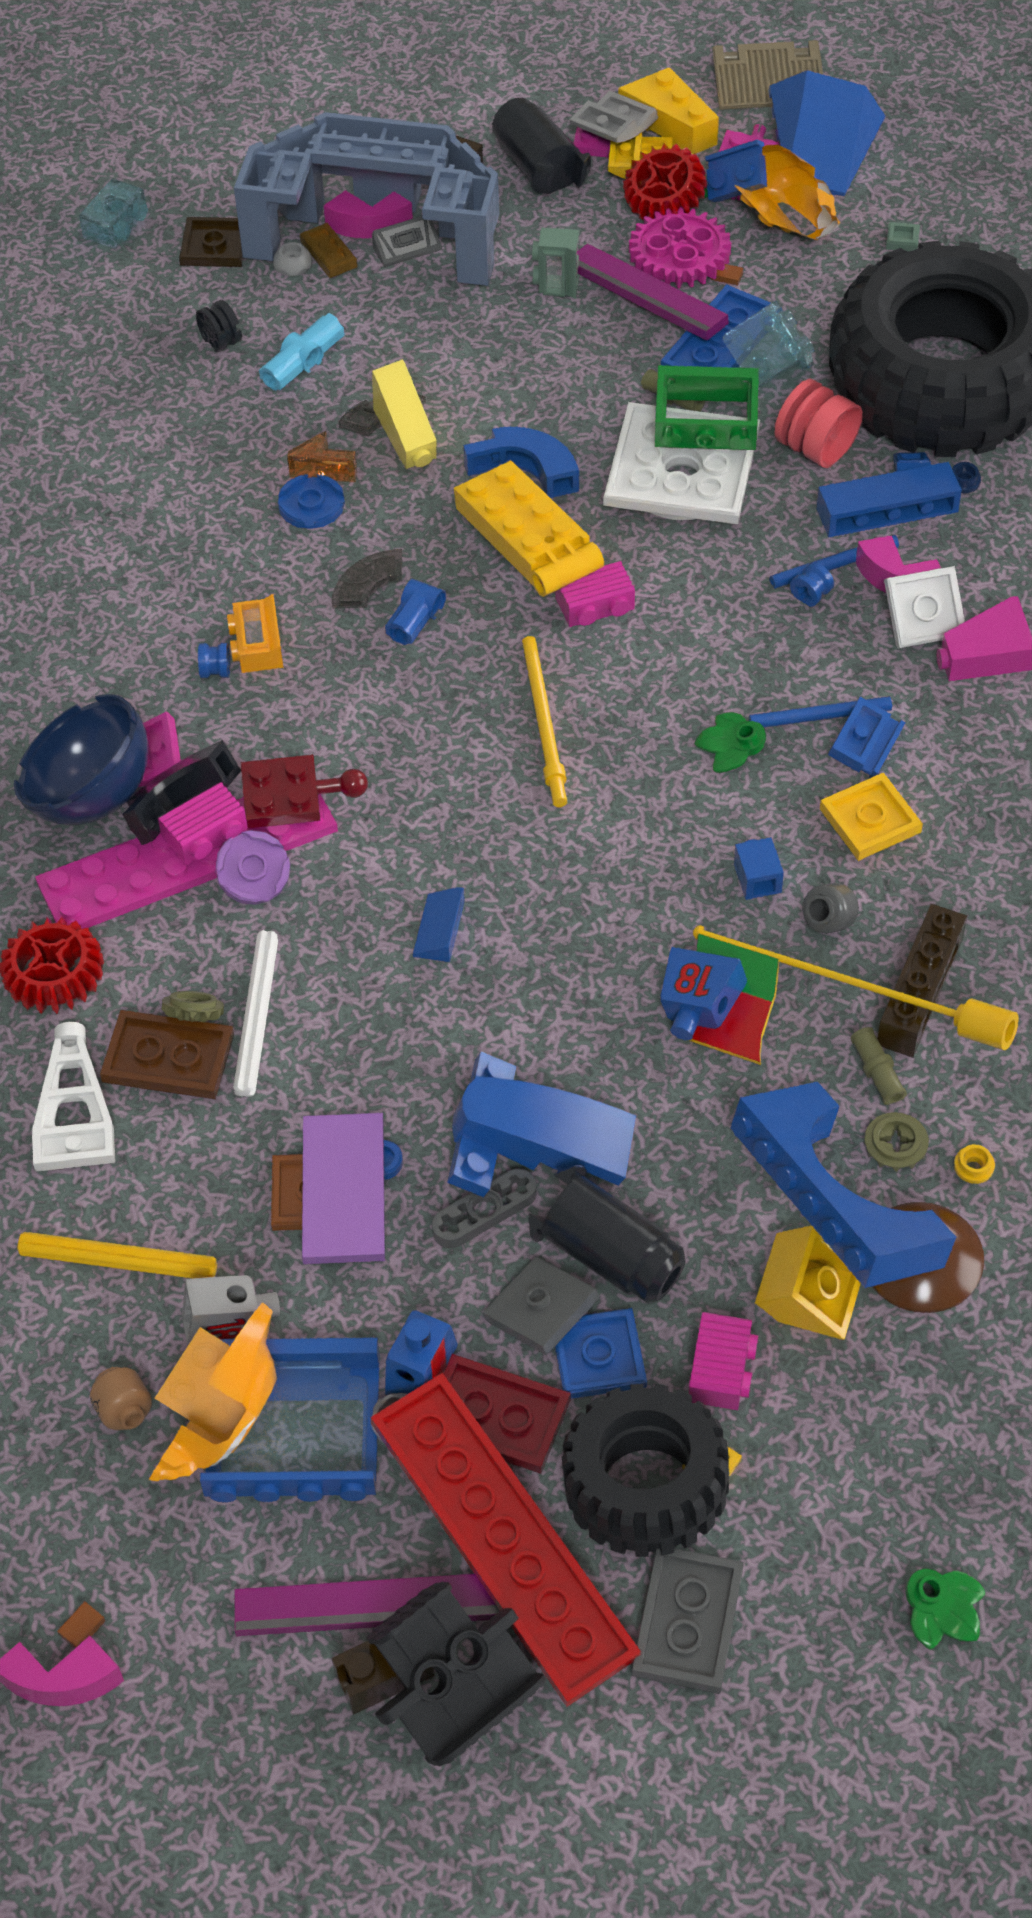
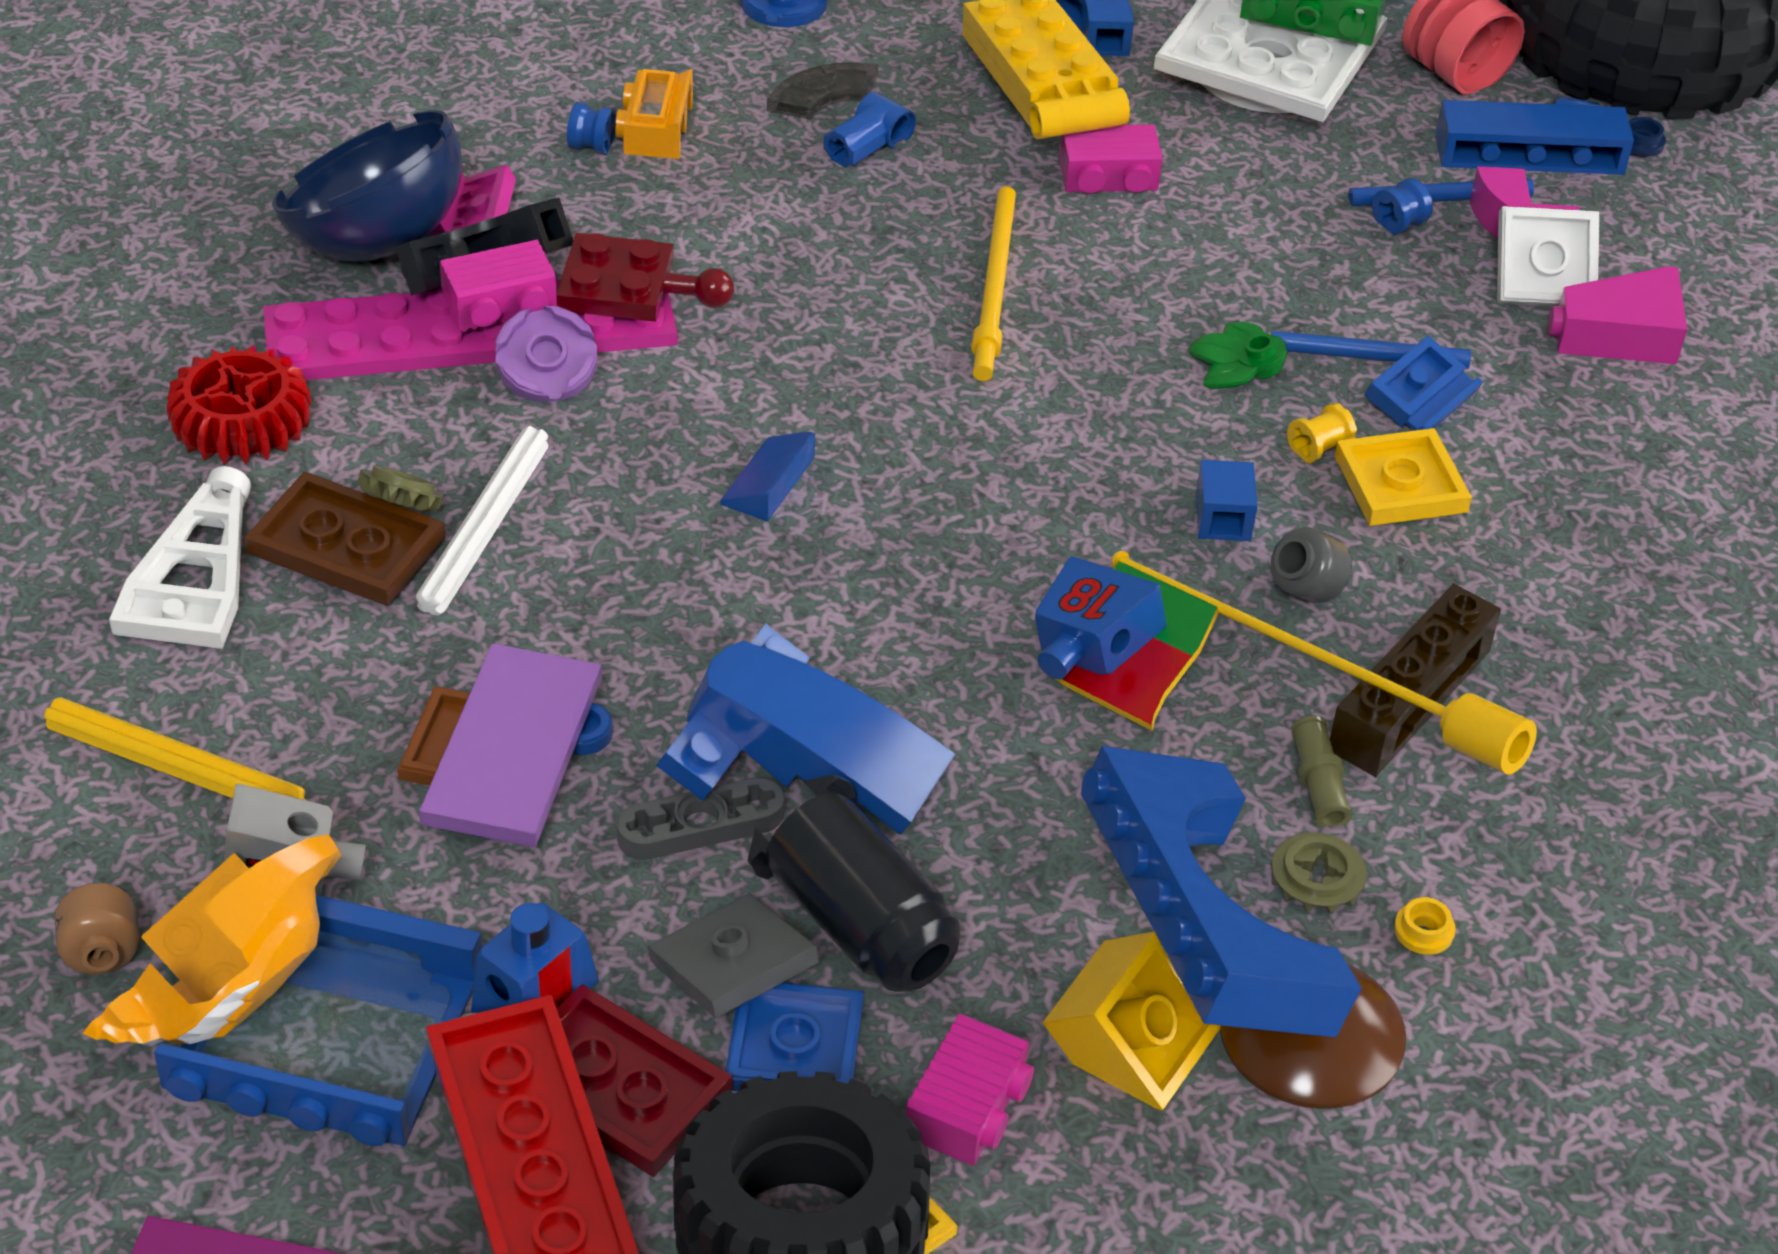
camera: 10 degrees right, 10 degrees down
none -> yellow bush [1287,403,1357,464]

